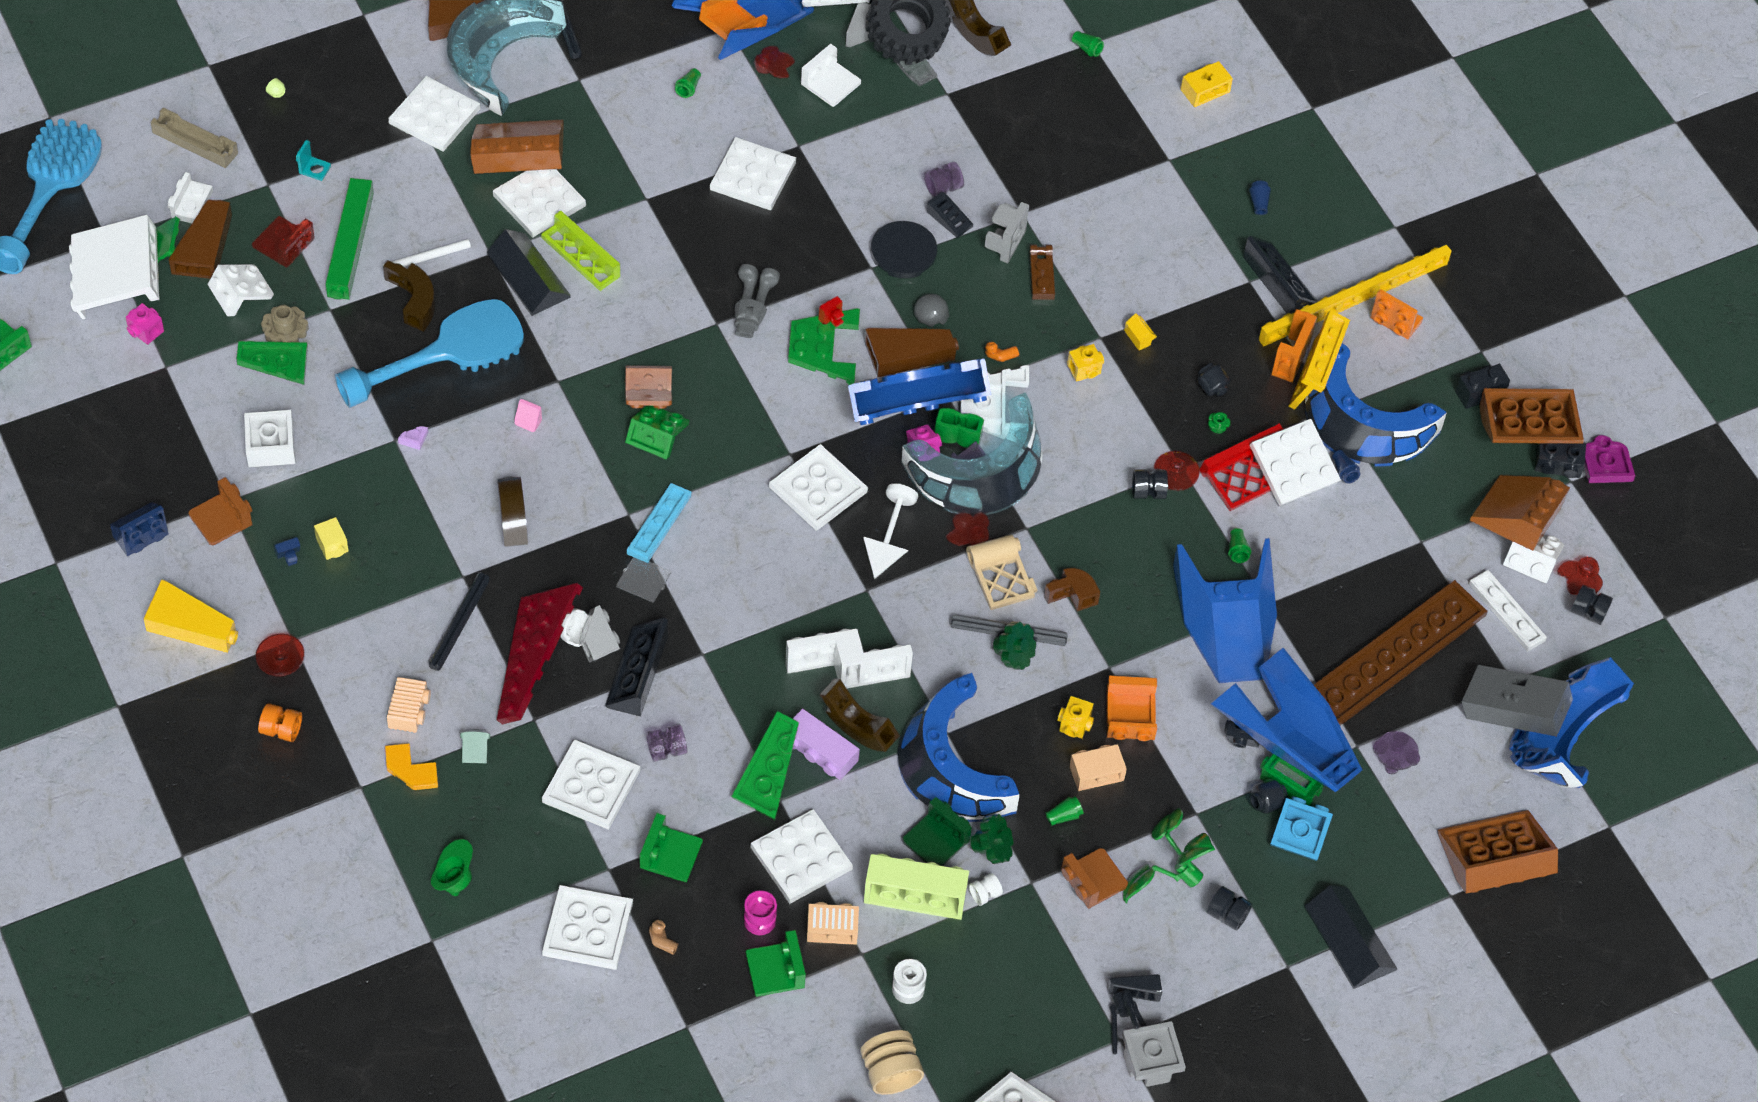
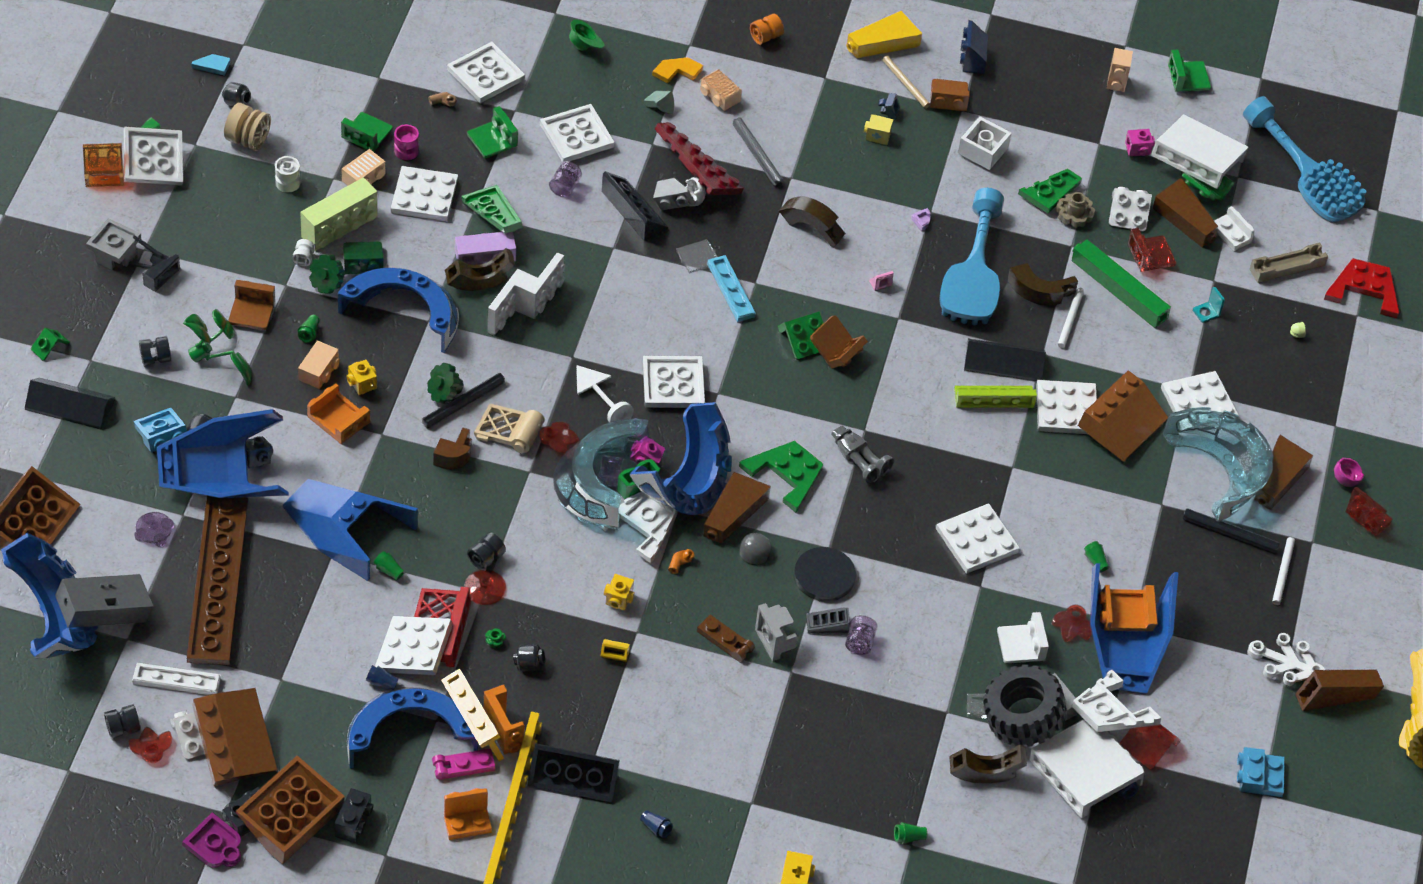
camera: 130 degrees right, 5 degrees down
clear red dish [256,634,305,676] -> none
red tile [819,296,844,327] -> none
none -> green bracket [31,328,70,360]
none -> dark pink plate [432,748,495,780]
none -> tan bar [883,56,930,109]
none -> light nougat brick [1107,48,1133,92]
none -> red wing [1324,258,1399,318]

